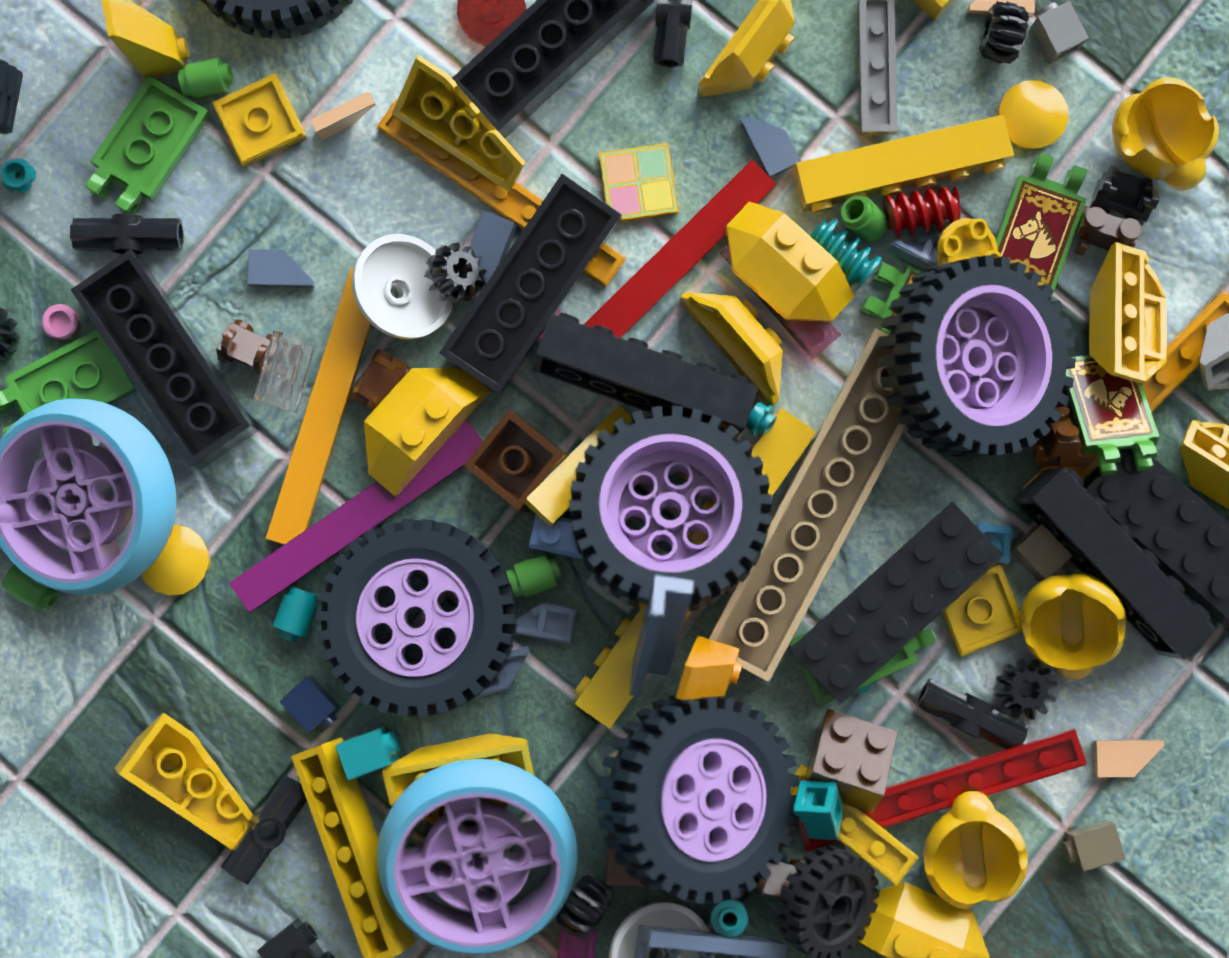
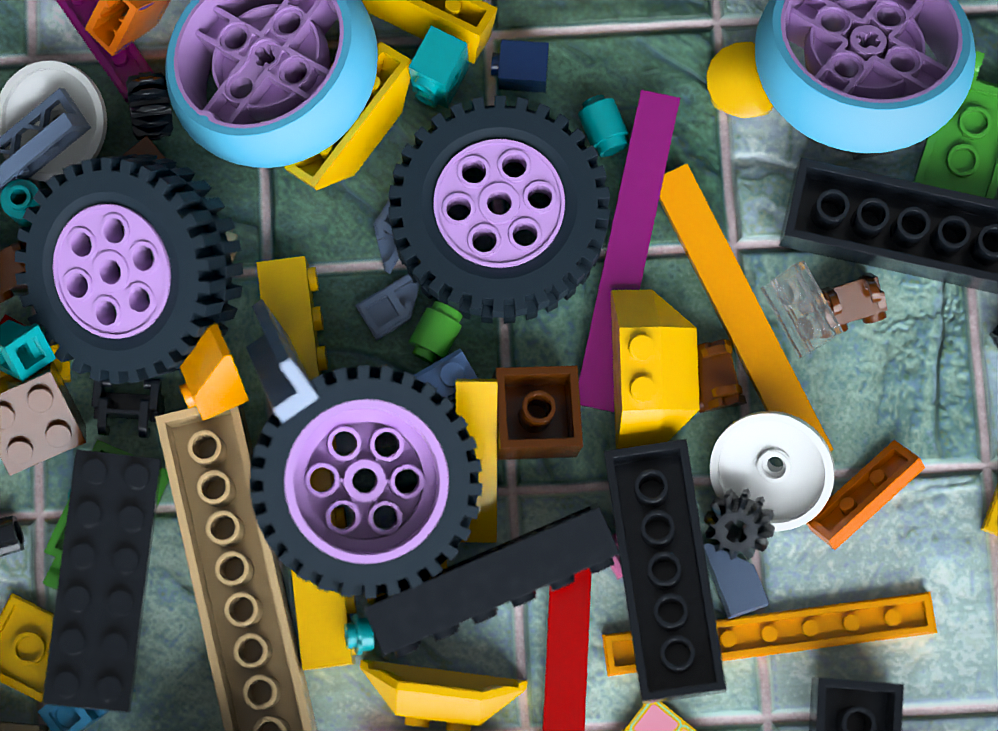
camera: 140 degrees right, 5 degrees down
sand blue tile [247,249,315,288] -> none
light nougat tile [311,92,375,141] -> none
yellow wedge [392,56,525,192] -> none
none -> black piece [91,379,165,438]
none -> orange plate [806,440,925,550]

